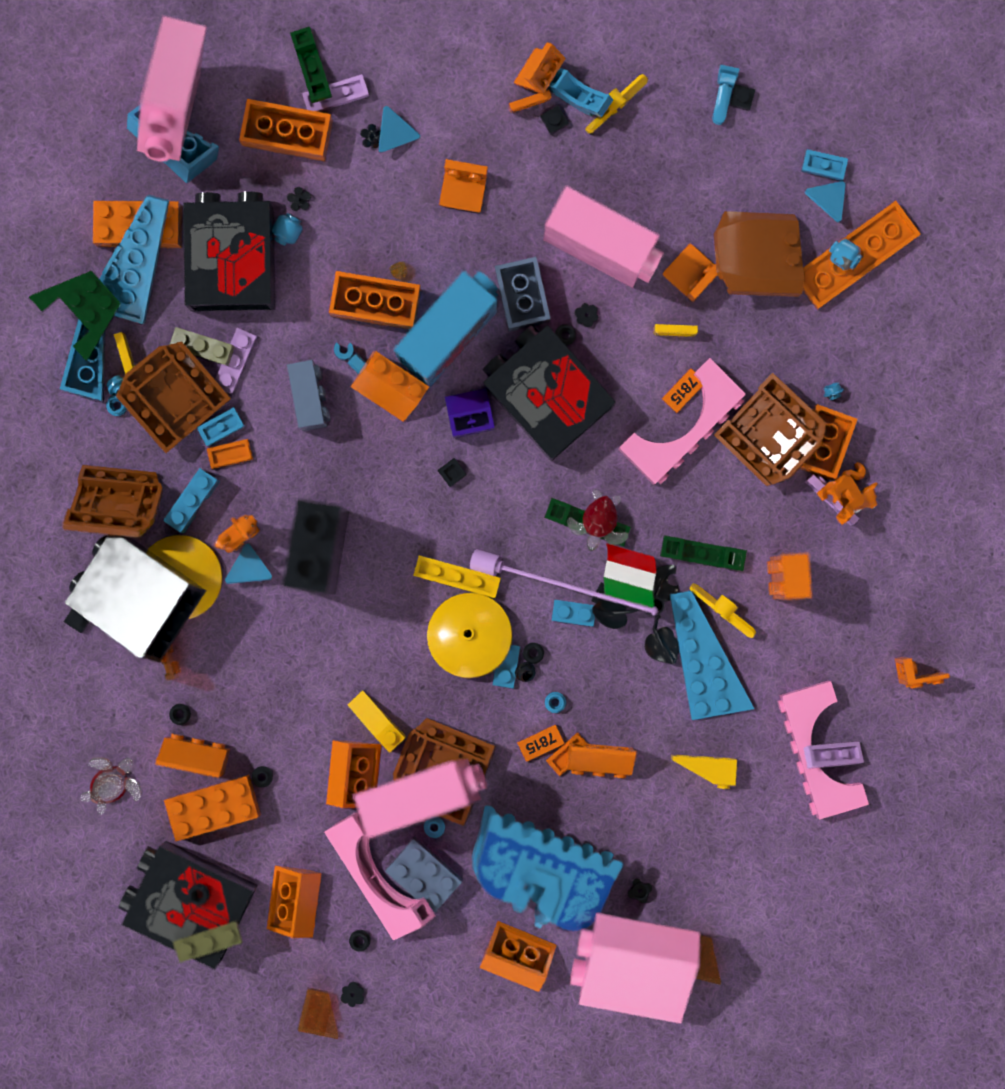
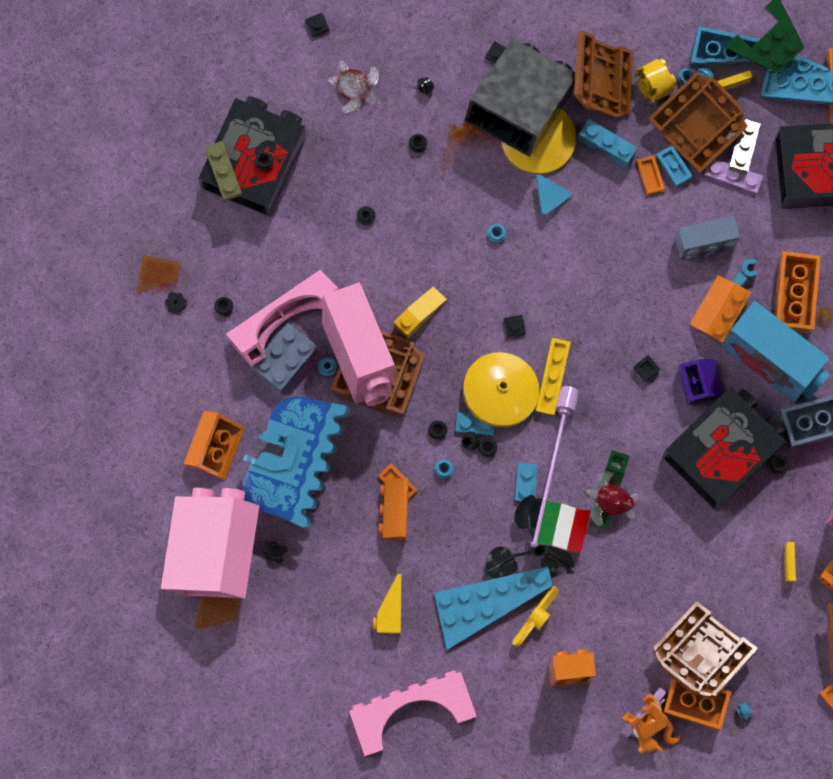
camera: 85 degrees right, 10 degrees down
orange slope [155,733,230,778] -> none
orange brick [164,774,261,842] -> none
orange animal [215,515,260,553] -> none
orange slope [266,865,321,938] -> none
black brick [282,499,349,594] -> none
orange slope [326,740,381,808] -> none
orange tile [517,724,565,762] -> none
black plant [574,303,598,328] -> none
bright pink arch [618,358,746,485] -> none
dark green slope [660,535,747,571] -> none
orange tile [662,368,702,413] -> none
lavender plate [803,742,864,769] -> none
none -> black plate [305,13,329,37]
none -> black plate [417,77,434,95]
none -> black plate [428,421,447,440]
none -> dark azure plate [487,224,506,243]
none -> black plate [504,315,526,337]
none -> yellow brick [635,59,677,103]

